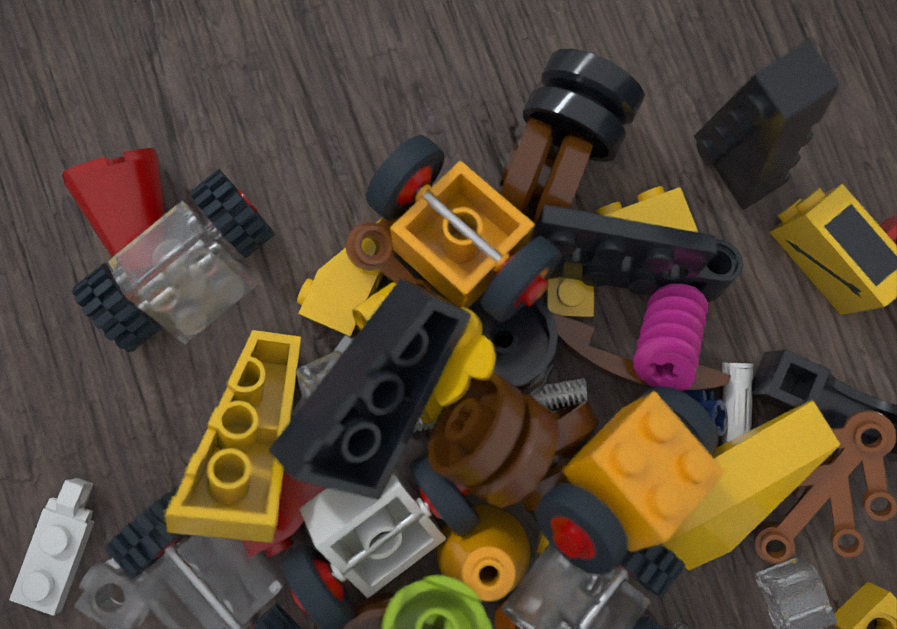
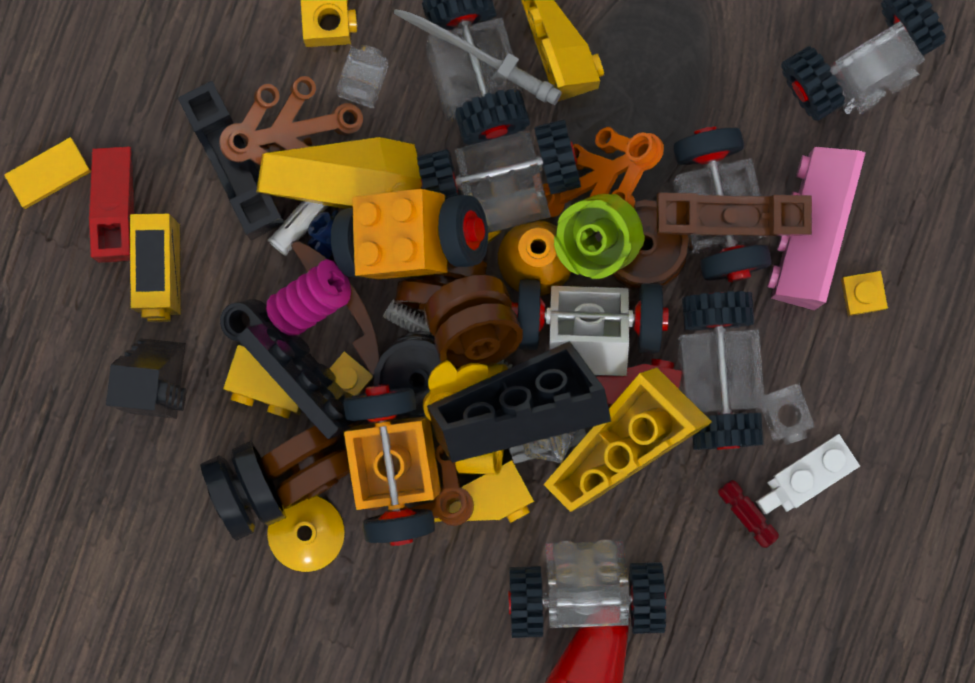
camera: 140 degrees left, 0 degrees up
none -> yellow dish [267,496,345,572]
none -> dark red axle [718,480,779,548]

